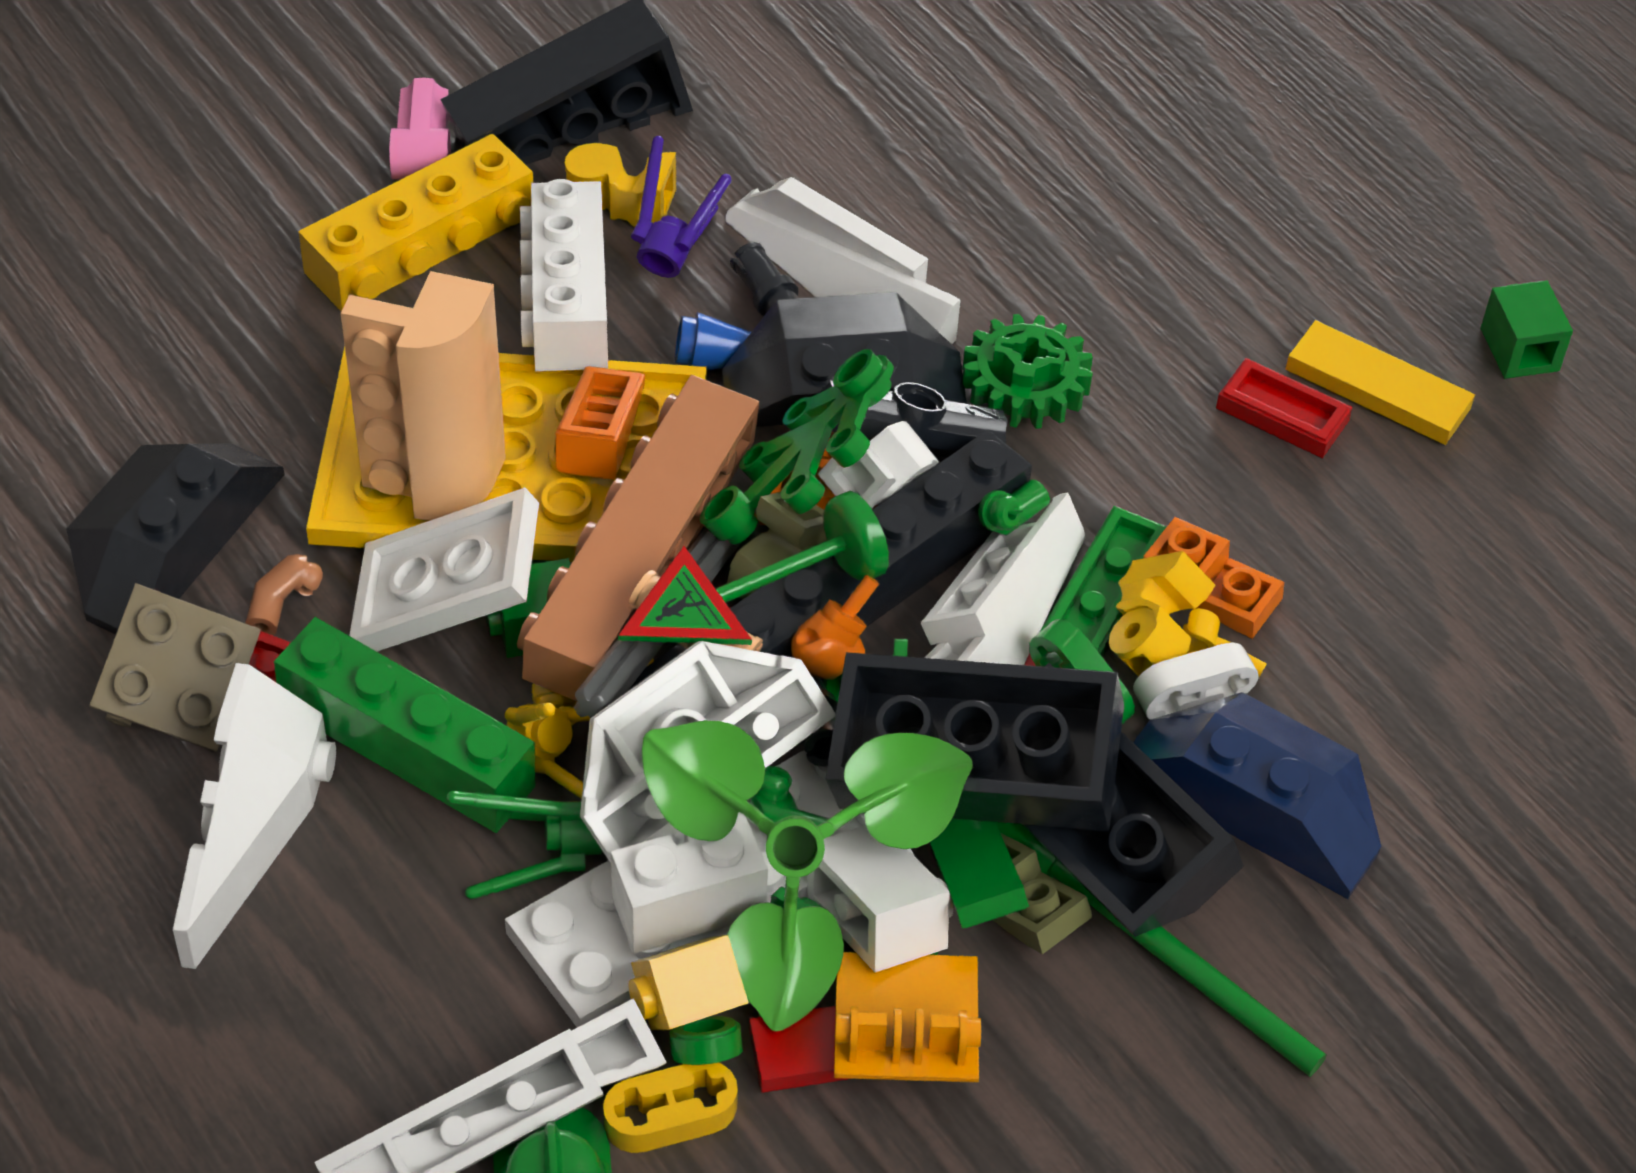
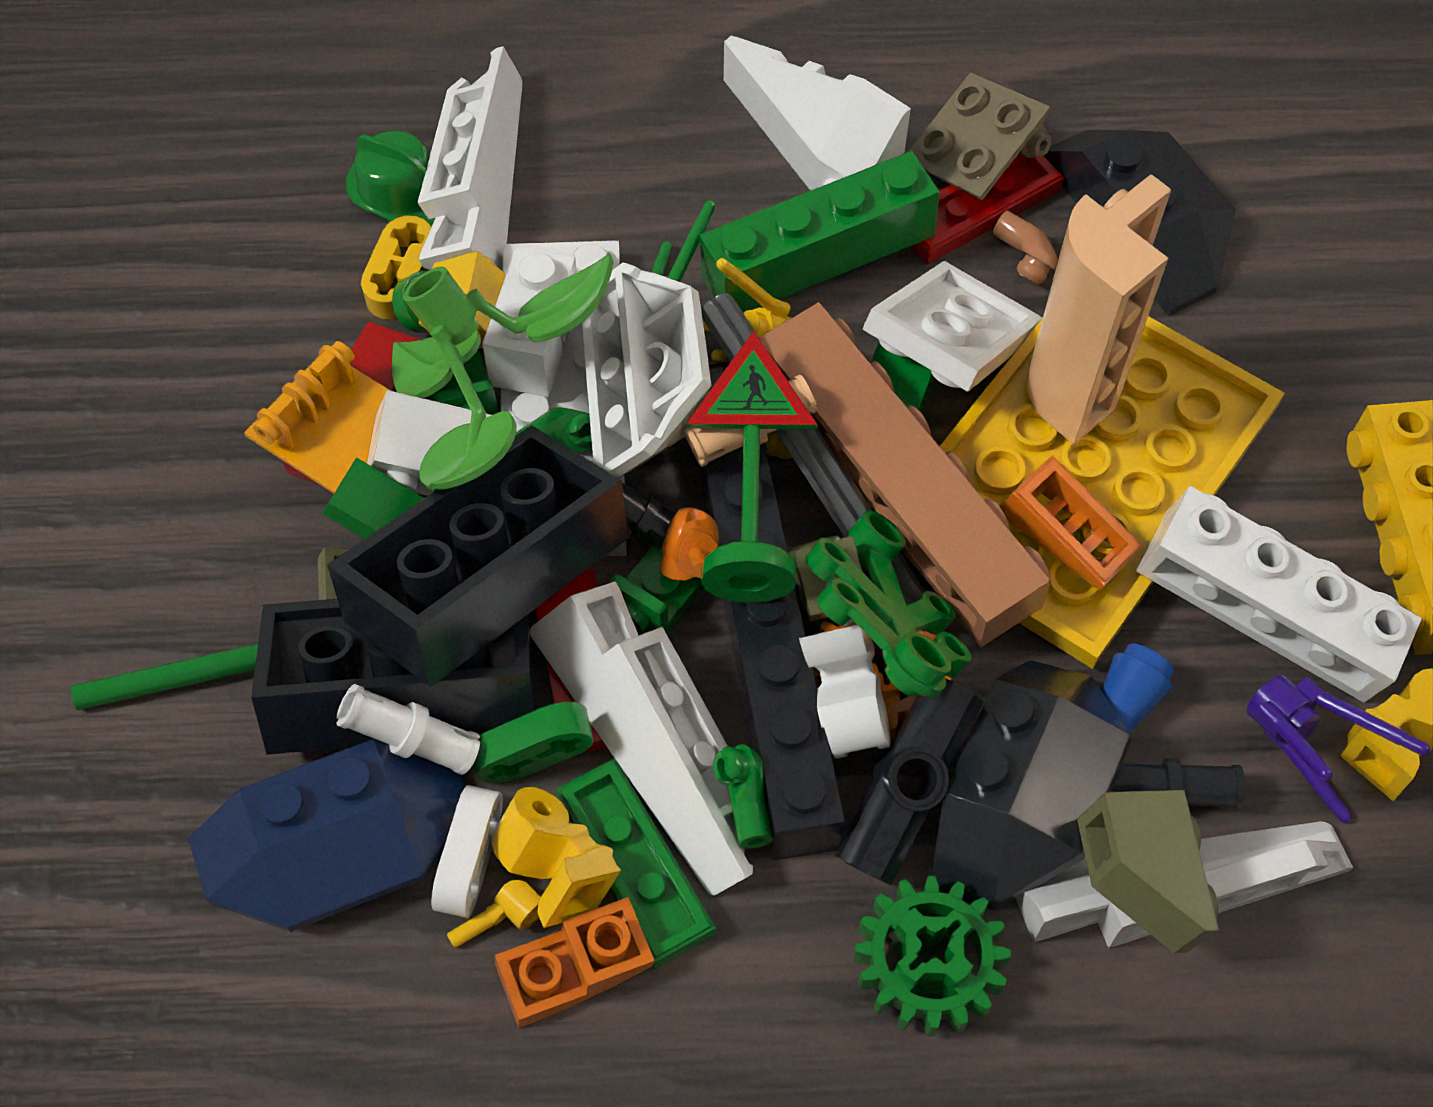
camera: 125 degrees right, 10 degrees up
none -> white pin [336,684,480,775]
none -> olive slope [1077,790,1219,953]

